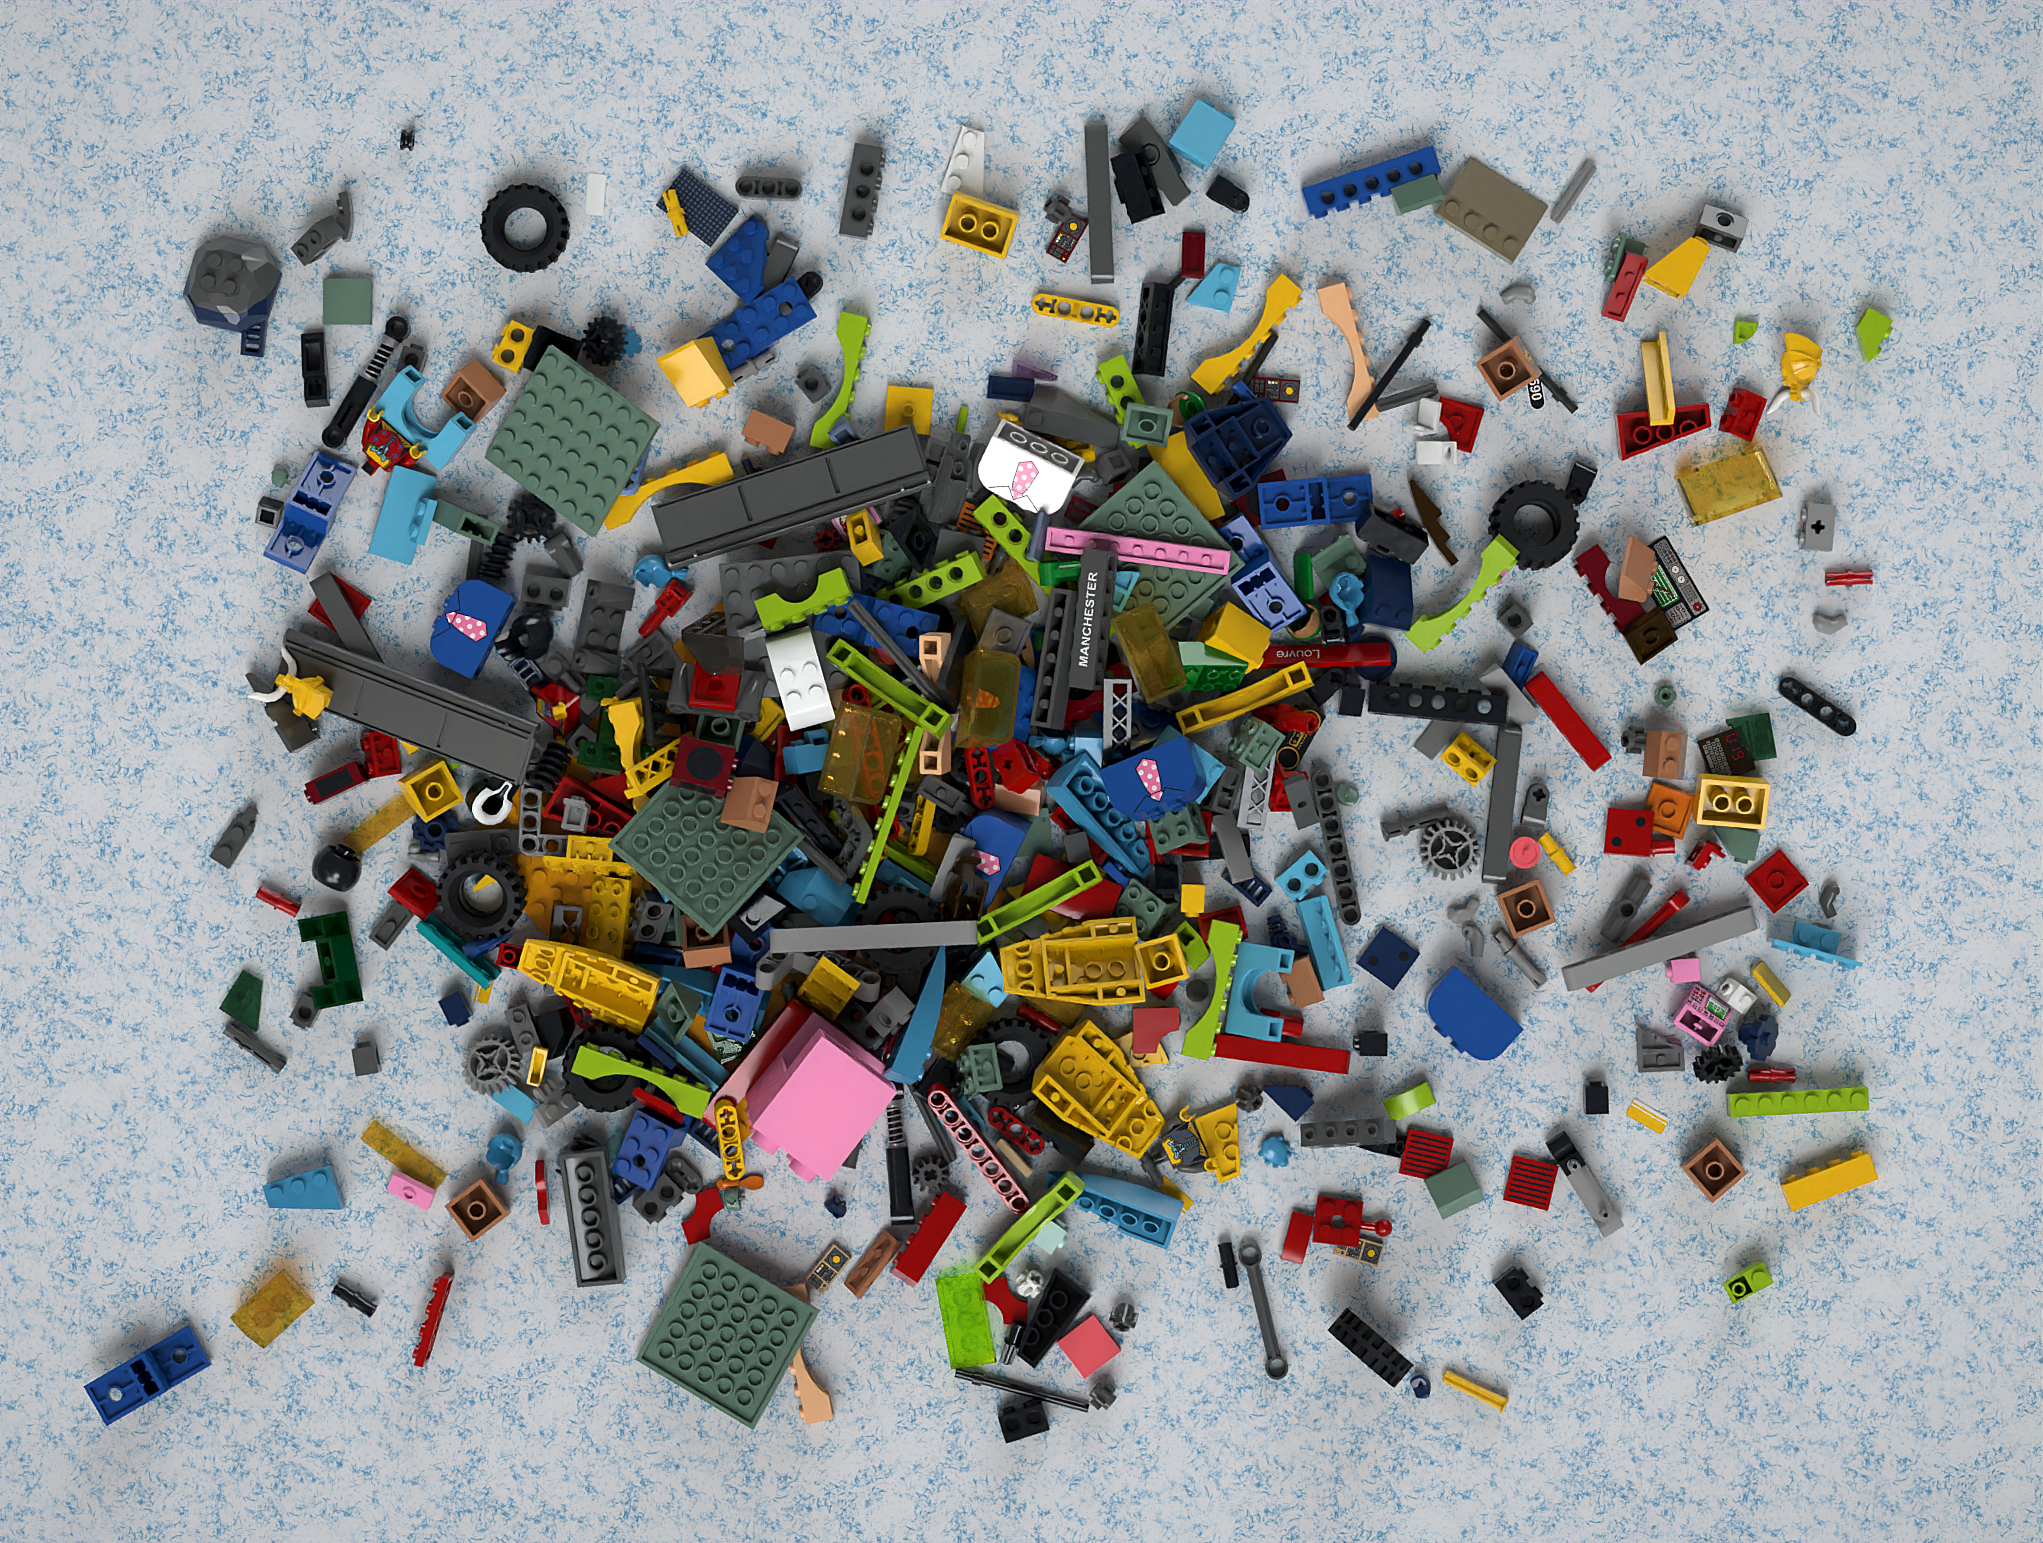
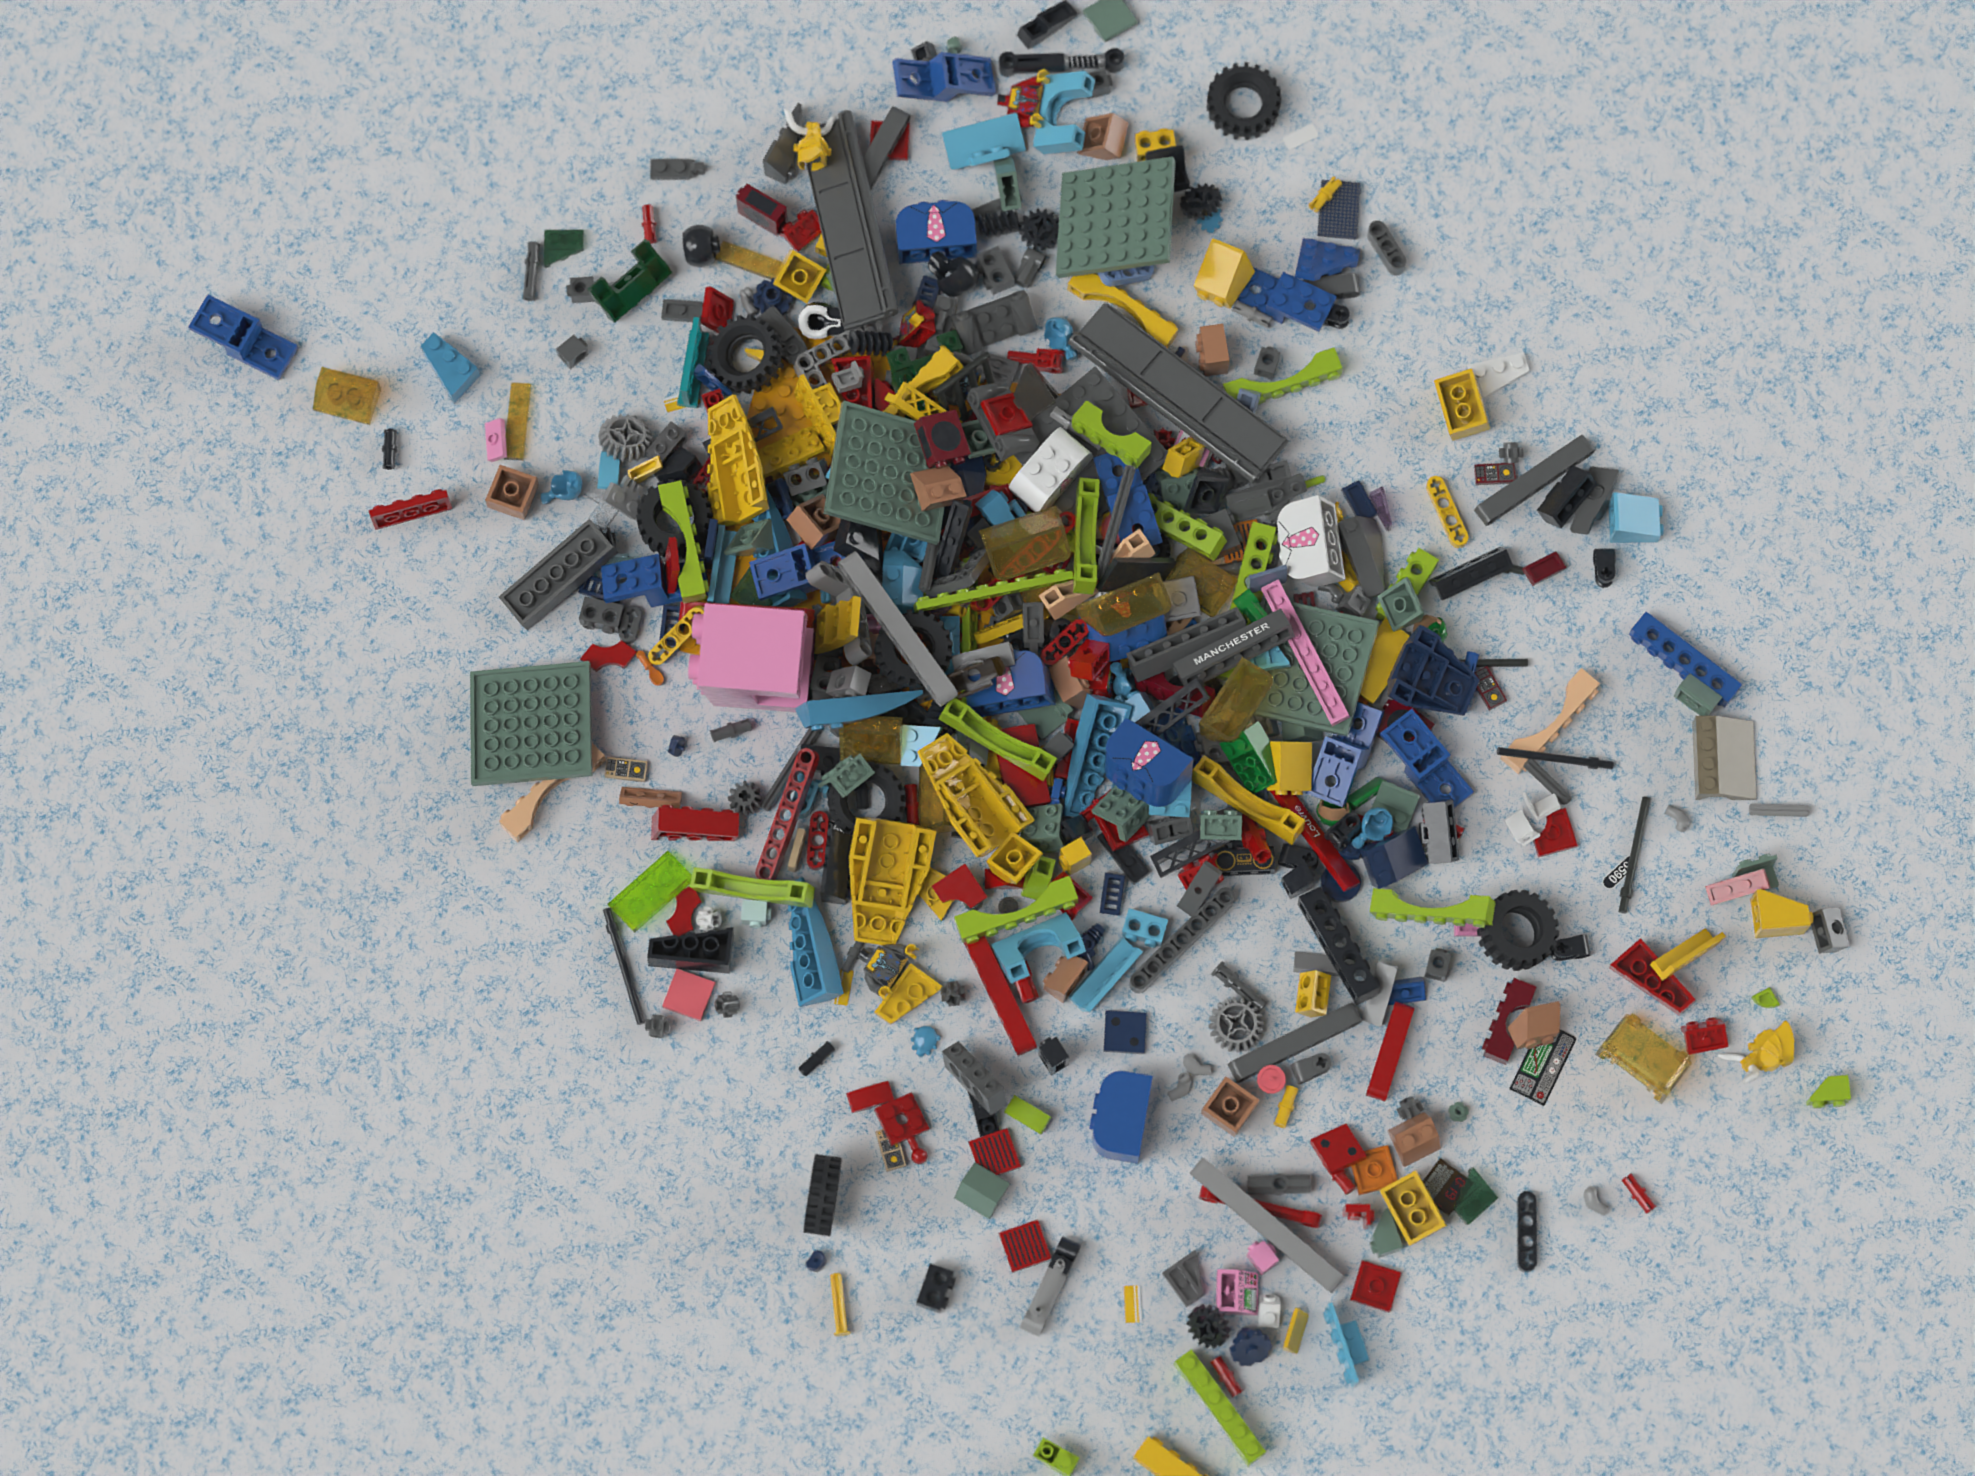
camera: 60 degrees right, 15 degrees down
dark blue brick [438,991,473,1028] -> none
red tile [535,1160,550,1225] -> none
sand green piece [724,1186,746,1211] -> none
dark grey brick [839,143,886,240] -> none
yellow plate [884,386,934,436] -> none
black piece [885,1081,915,1226] -> none
black brick [998,1399,1050,1444] -> none
black axle [1000,1320,1027,1365] -> none
medium azure wing [1187,263,1241,313] -> none
yellow arch [1190,273,1303,396] -> none
light grey slope [1212,814,1254,884] -> none
dark grey piece [1238,1244,1288,1380] -> none
dark blue slope [1262,1085,1315,1122] -> none
sand green piece [1335,784,1359,806] -> none
dark brown slope [1407,479,1459,567] -> none
nougat brick [1475,334,1542,402] -> none
light grey pin [1491,928,1548,989] -> none
black brick [1583,1081,1609,1115] -> none
dark brown tile [1621,606,1678,665] -> none
nougat brick [1679,1136,1747,1203] -> none
light grey brick [1798,503,1836,552] -> none
dark grey arm [1819,884,1840,919] -> none

